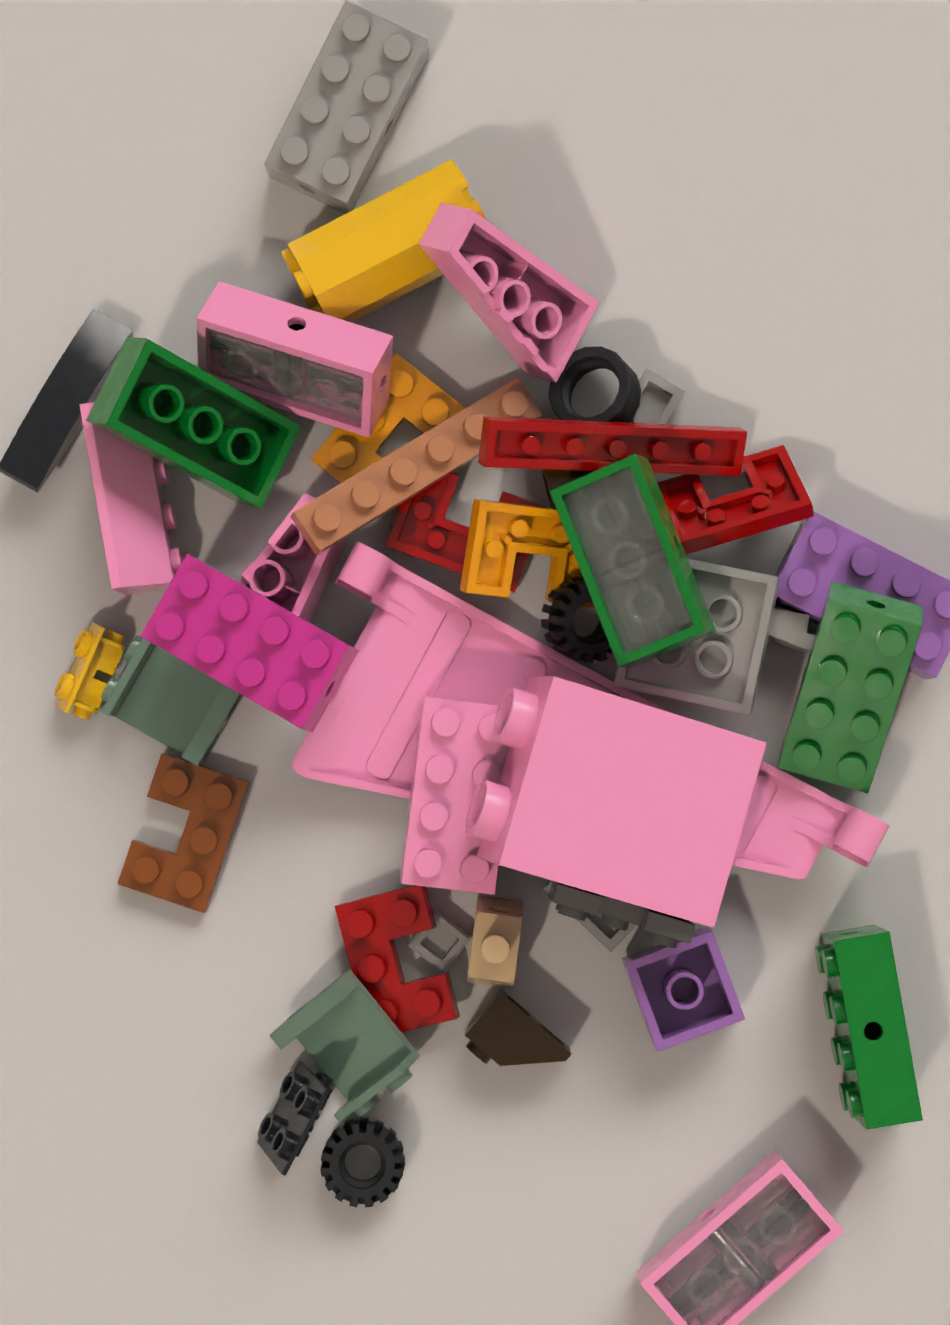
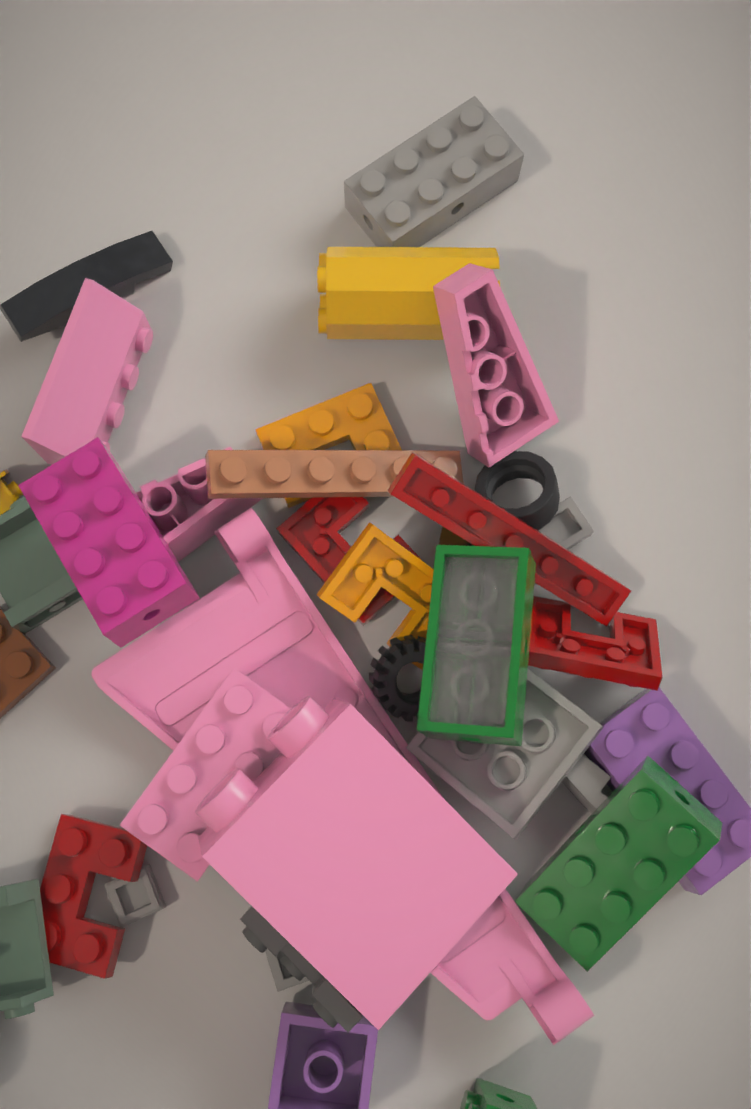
camera: 20 degrees right, 10 degrees down
green brick [86,337,301,509] -> none
bright pink brick [196,281,393,438] -> none
dark brown slope [465,988,572,1066] -> none
tan torso [466,895,523,988] -> none

